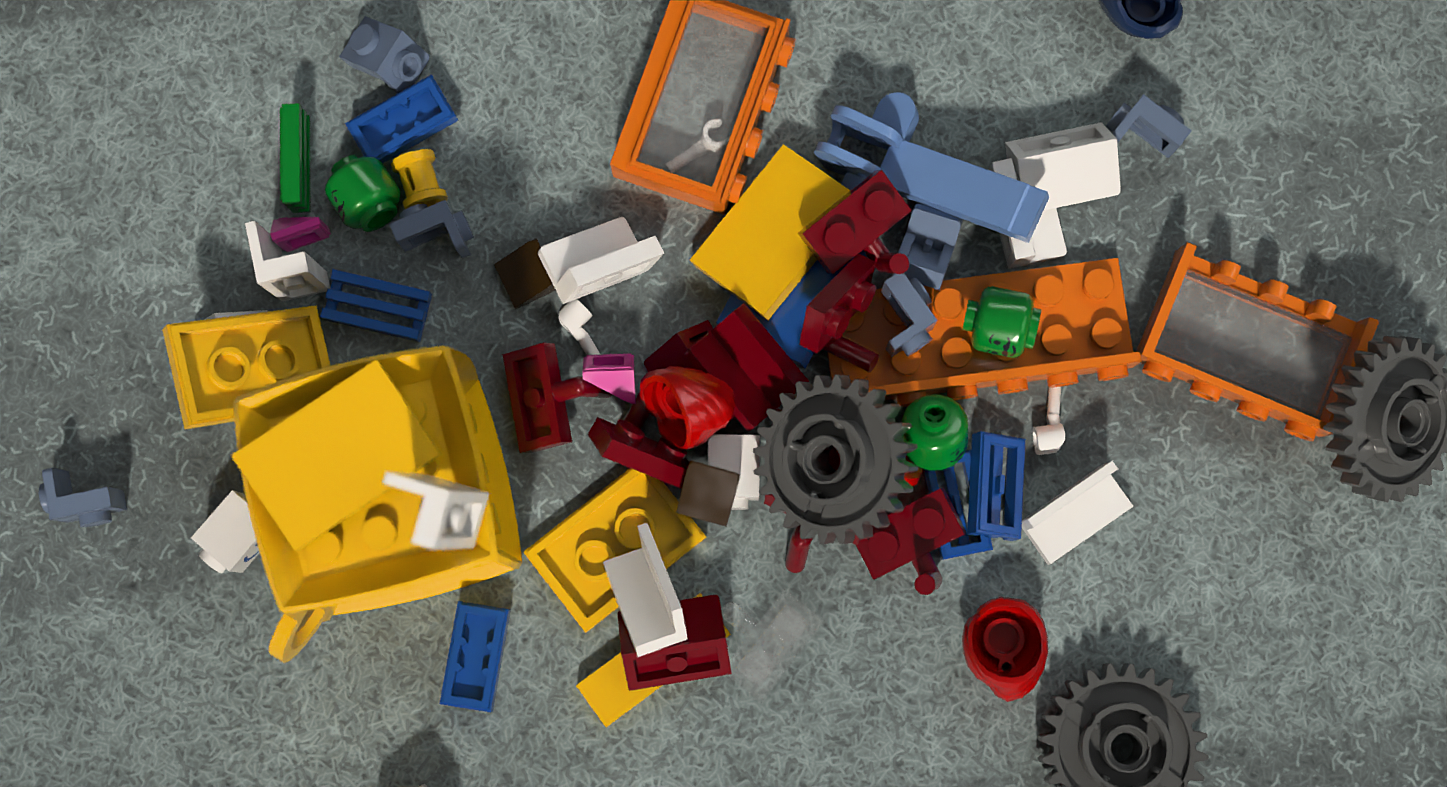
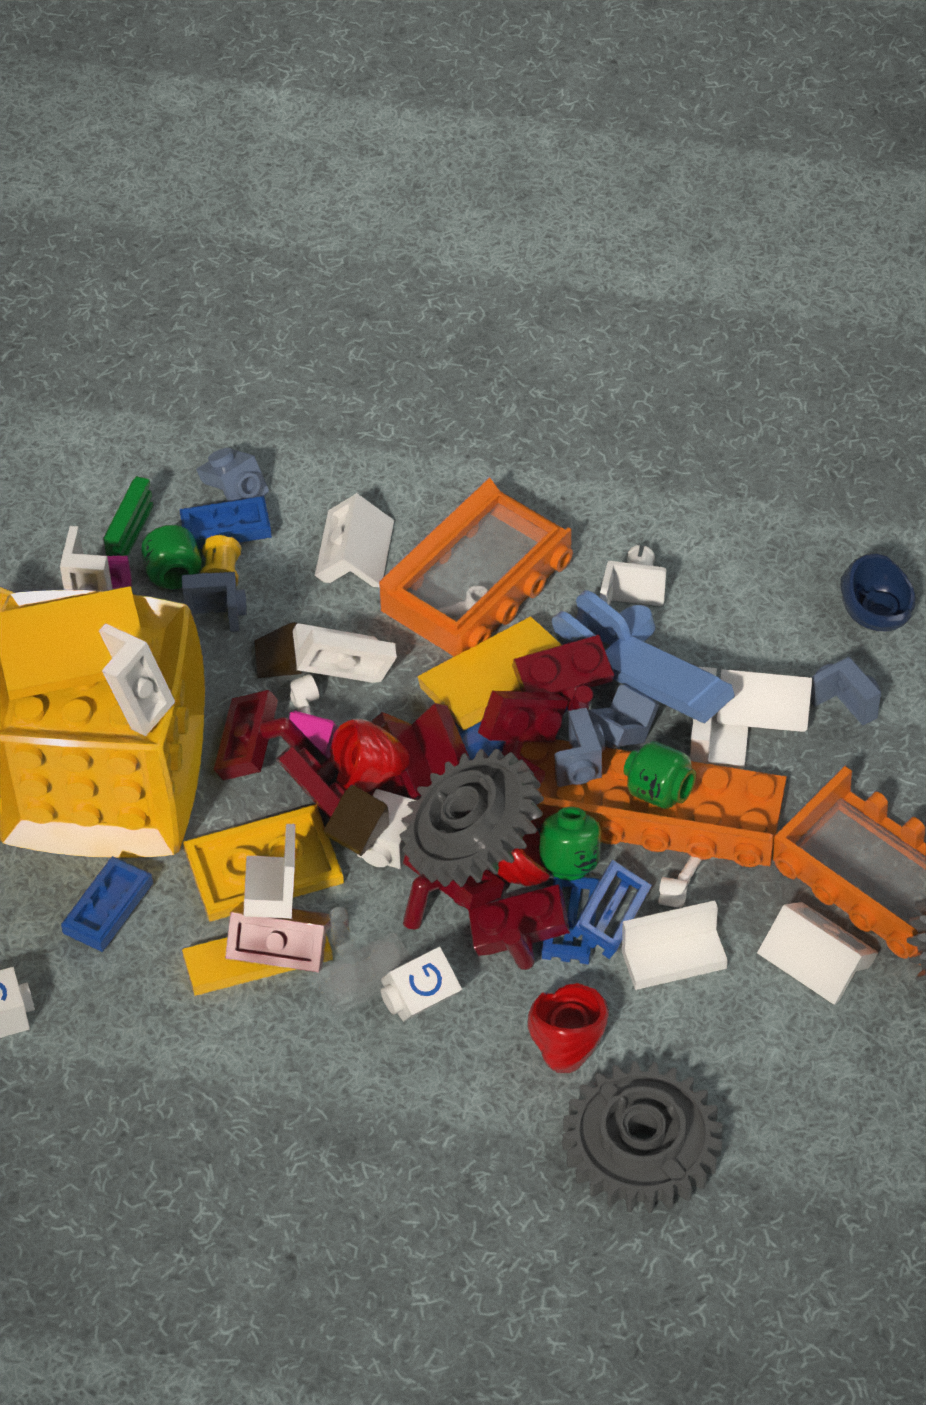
camera: 20 degrees right, 30 degrees down
none -> white panel [315,493,394,587]
none -> white brick [380,947,462,1022]
none -> white bracket [600,545,667,606]
none -> white panel [757,902,879,1005]

